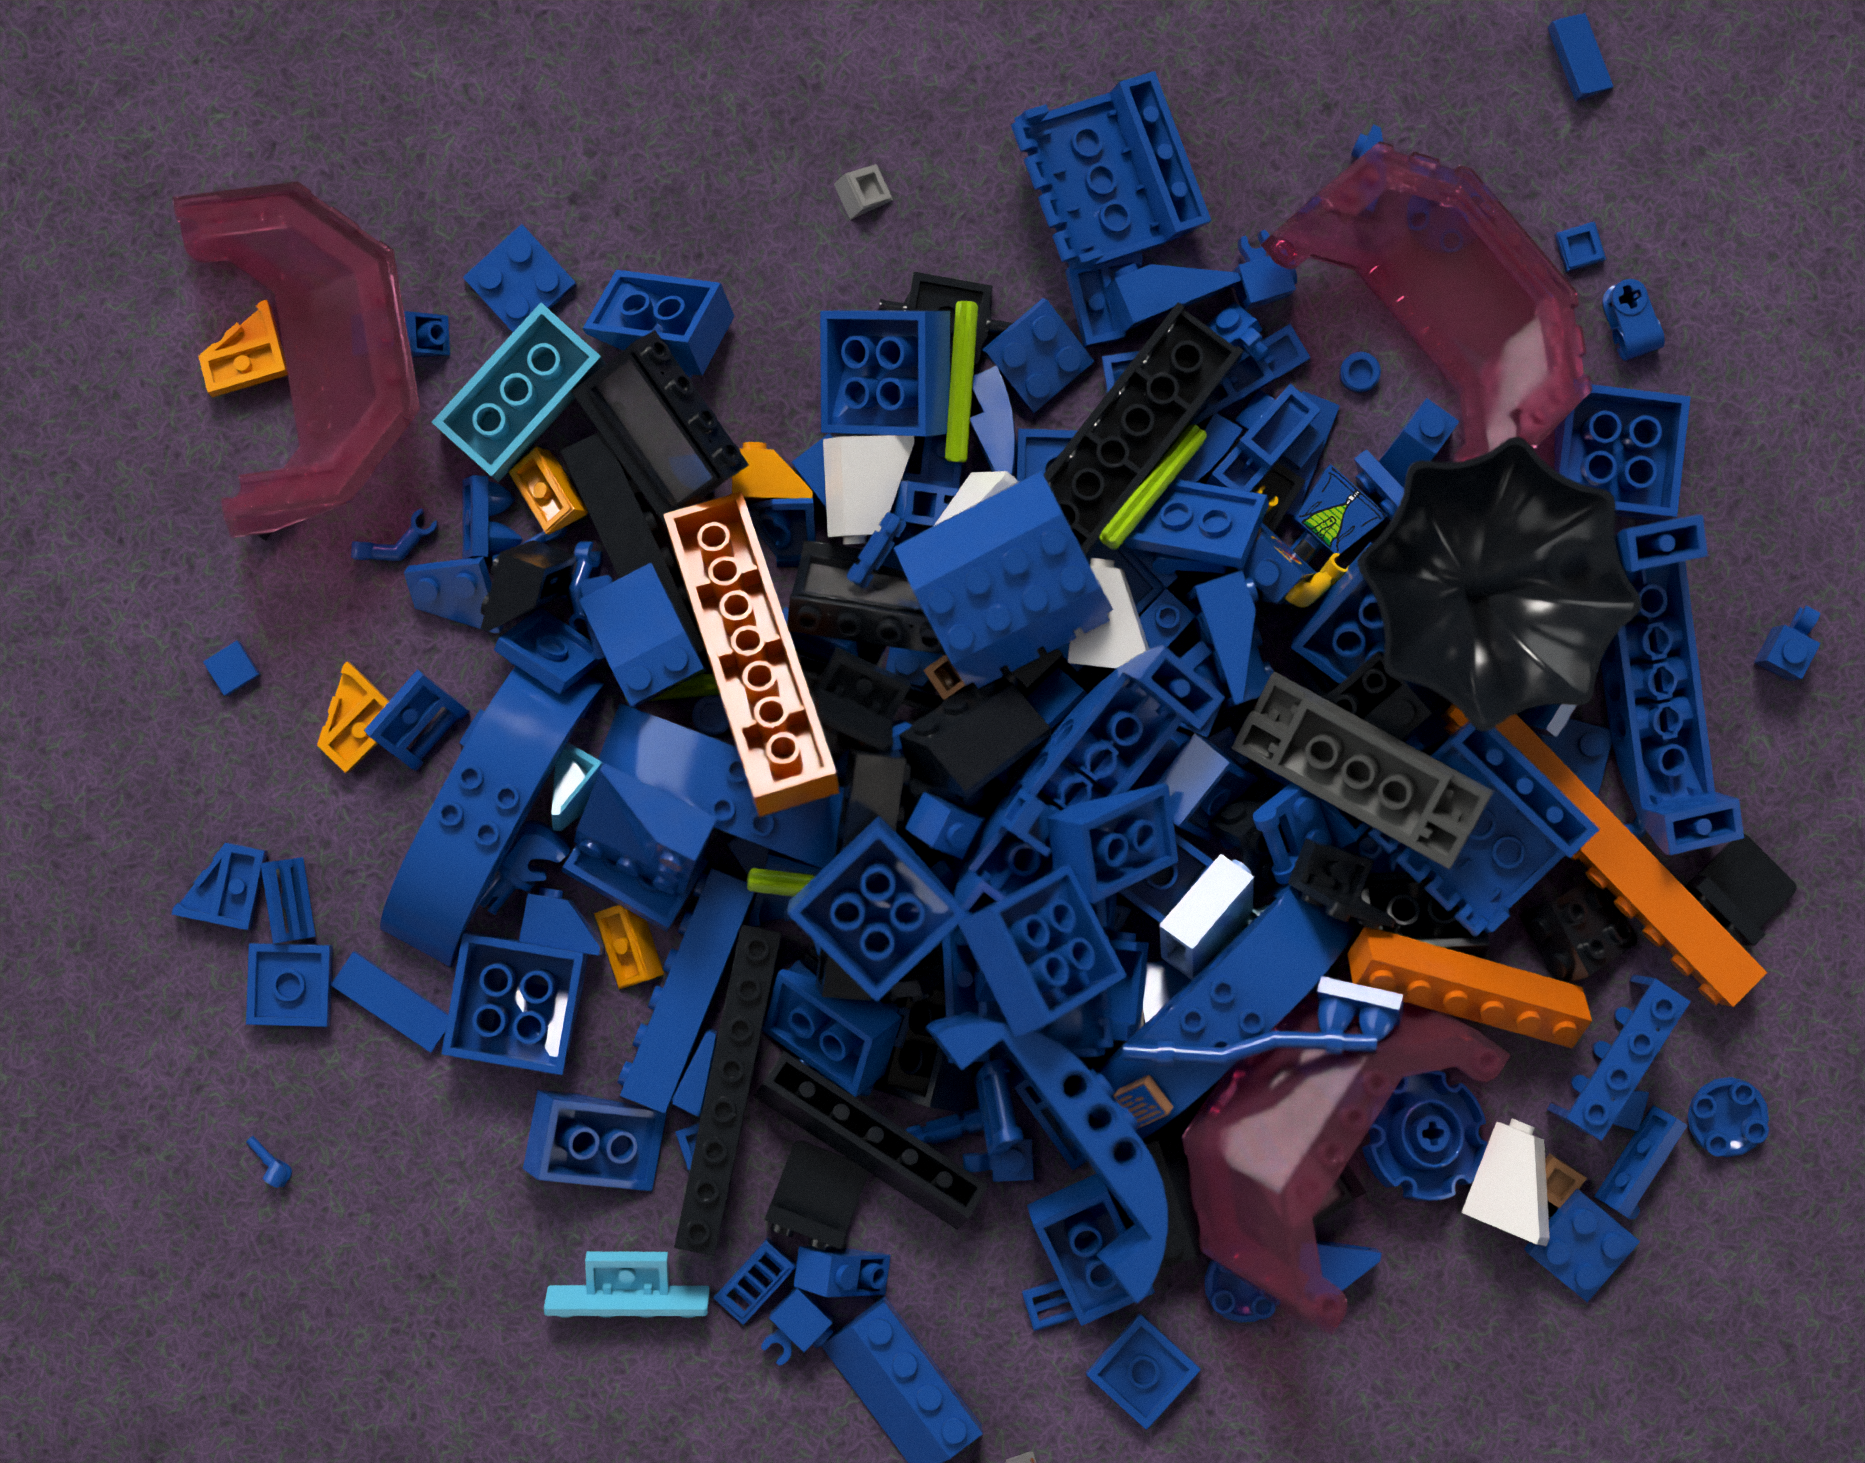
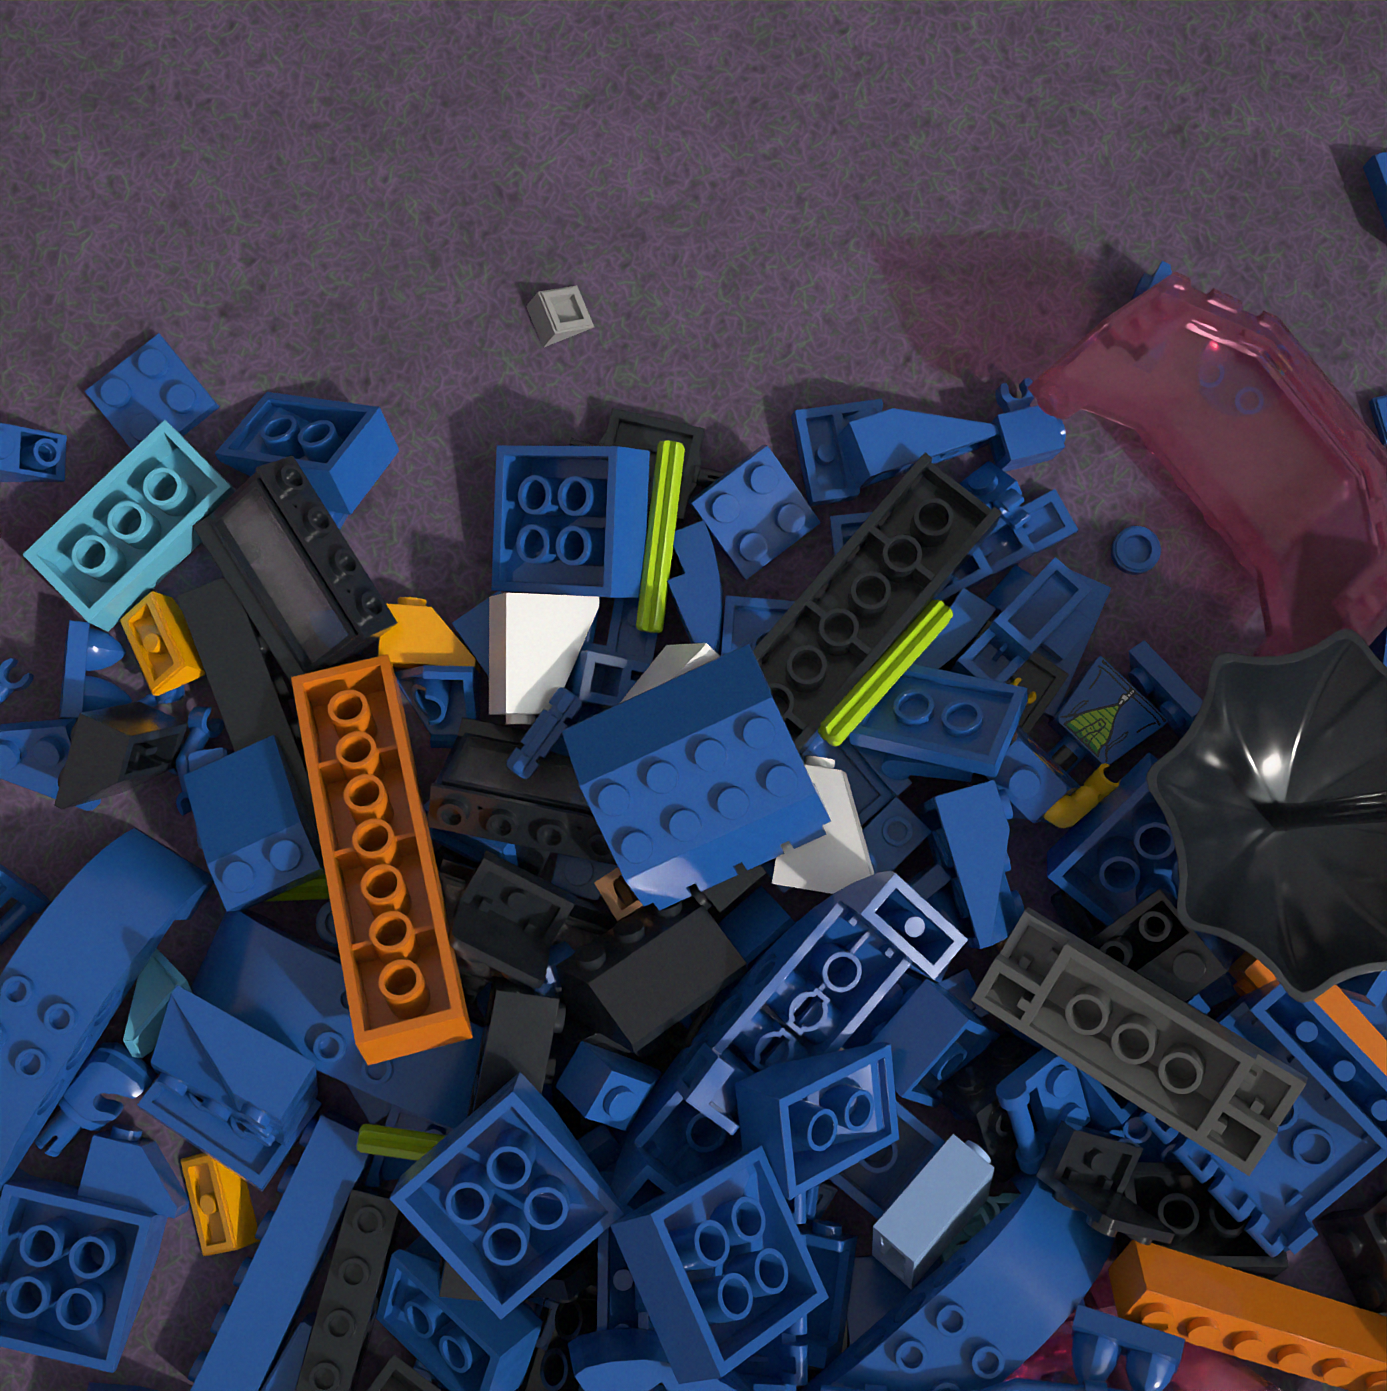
camera: 10 degrees right, 5 degrees down
blue plate [494,608,602,694] -> none
blue slope [1011,71,1212,270] -> none
blue slope [1378,398,1460,488] -> none

